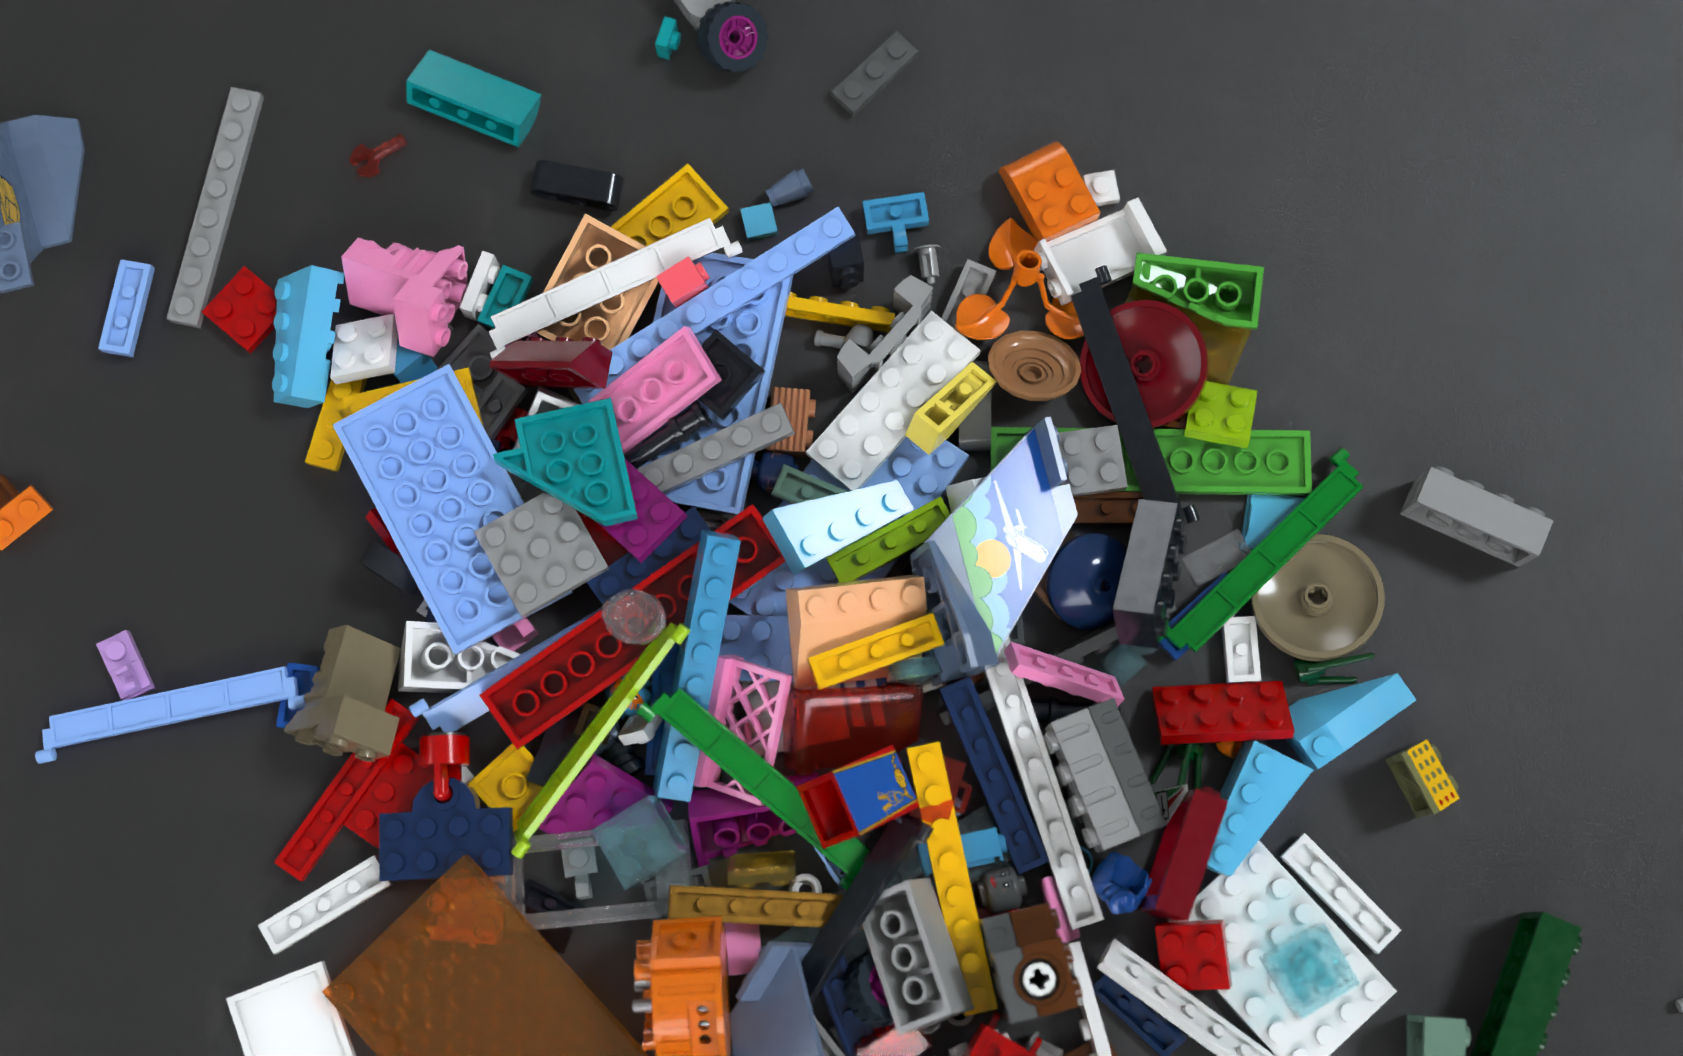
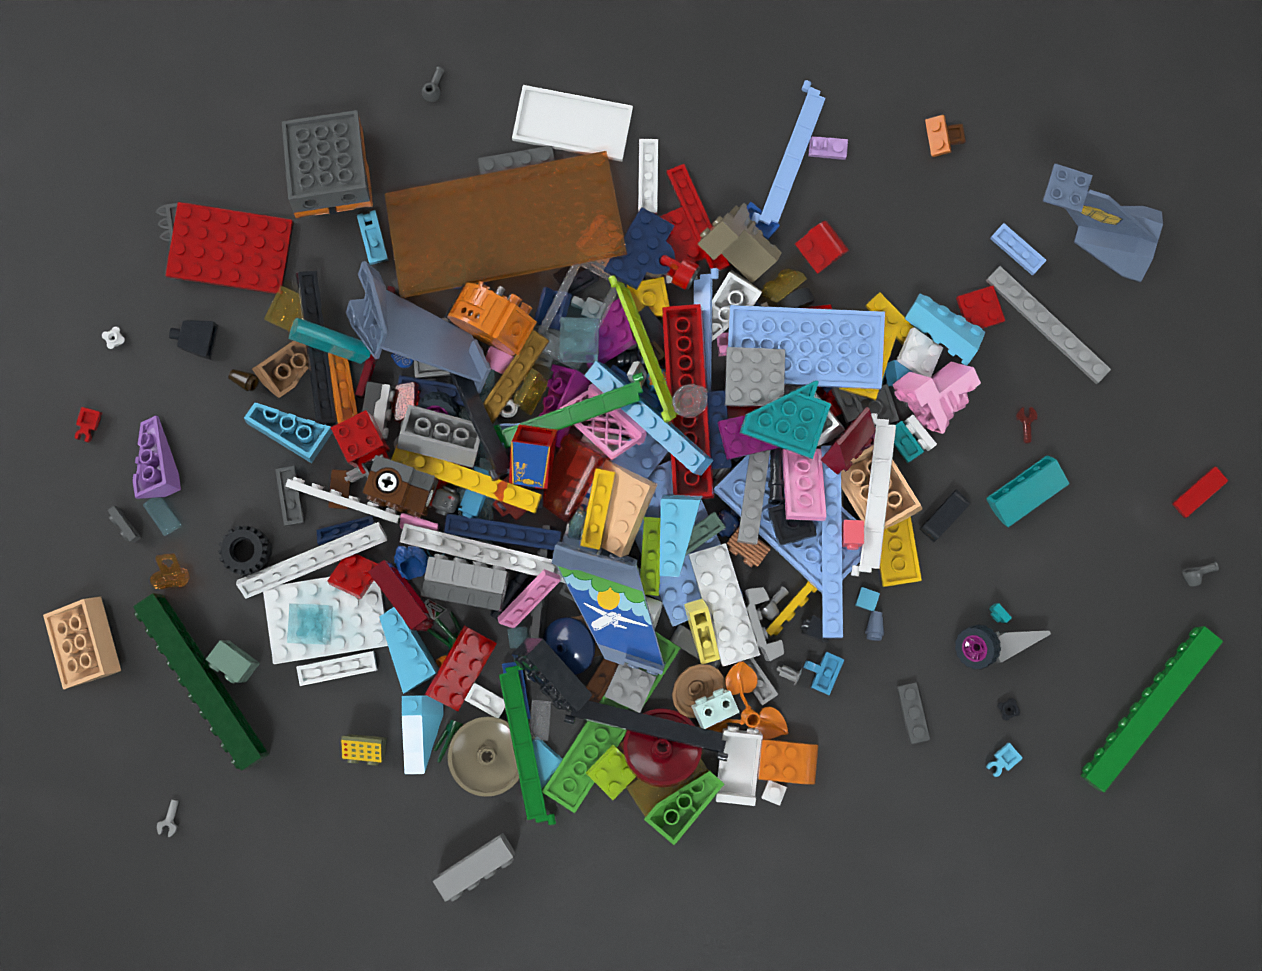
camera: 115 degrees right, 5 degrees up
none -> dark blue bracket [534,287,572,331]
none -> light aqua brick [691,688,739,729]
none -> clear yellow plate [761,268,807,302]
none -> red brick [795,220,849,274]

